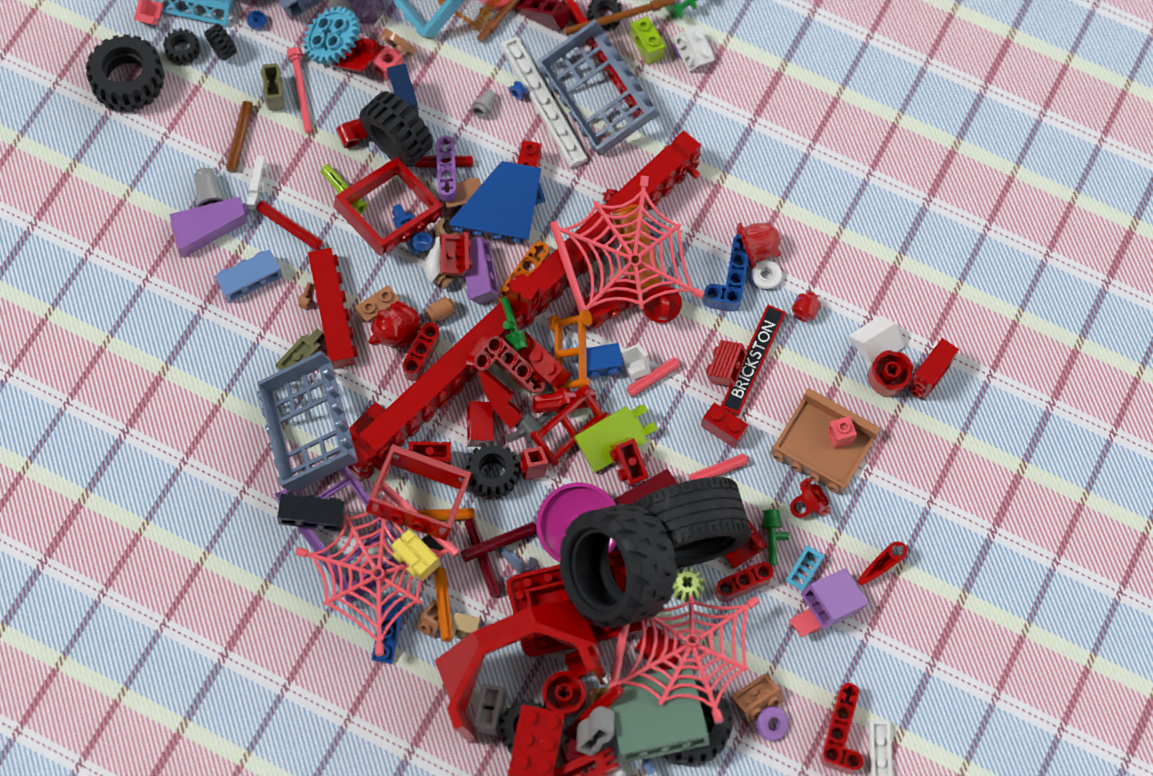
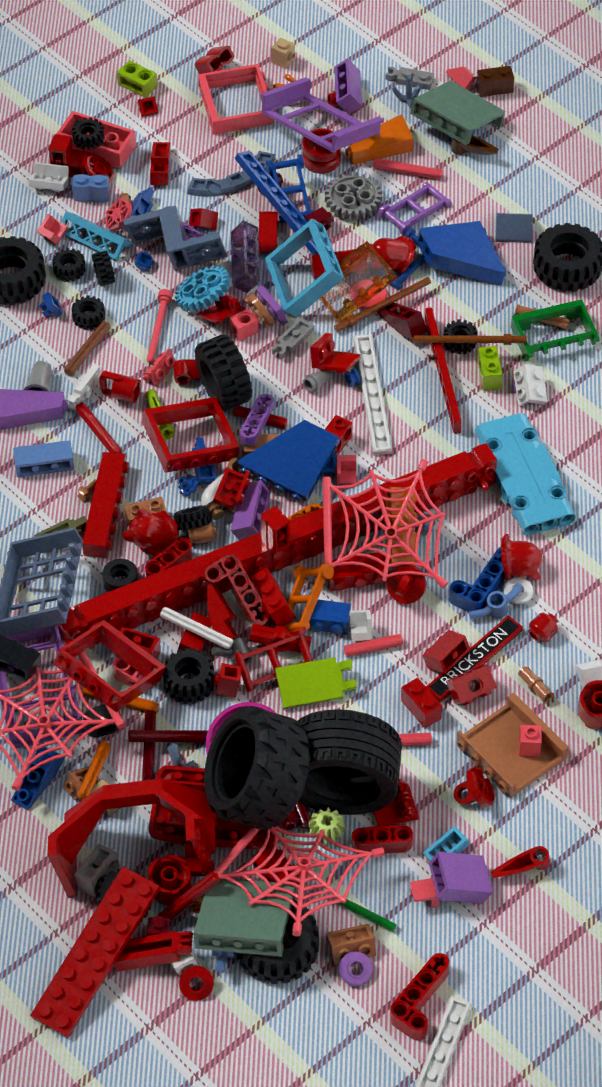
camera: 25 degrees right, 15 degrees down
olive brick [261,63,285,110] -> none
dark blue brick [387,63,419,116] -> none
light yellow brick [391,529,441,580] -> none
blue tile [412,233,433,251] -> none
green piece [501,297,528,351] -> none
sand blue window [538,19,660,156] -> none
light grey brick [577,706,614,756] -> none
red brick [609,438,649,485] -> none
green piece [761,510,789,566] -> none
none -> blue tile [39,292,64,317]
none -> black tyre [71,295,105,330]
none -> red piece [99,371,141,403]
none -> black tyre [102,558,139,592]
none -> coral piece [113,656,145,687]
none -> coral hinge [143,348,176,387]
none -> white axle [160,607,233,649]
none -> black tyre [174,505,212,530]
none -> blue plant [178,474,198,496]
none -> medium lavender plate [256,285,288,326]
none -> light grey plate [272,317,314,359]
none -> red bracket [310,333,360,373]
none -> coral panel [337,455,356,485]
none -> green bar [337,899,397,932]
none -> red brick [446,665,497,706]
none -> medium blue piece [468,583,523,619]
none -> medium azure panel [475,413,576,536]
none -> nougat pin [518,666,553,702]

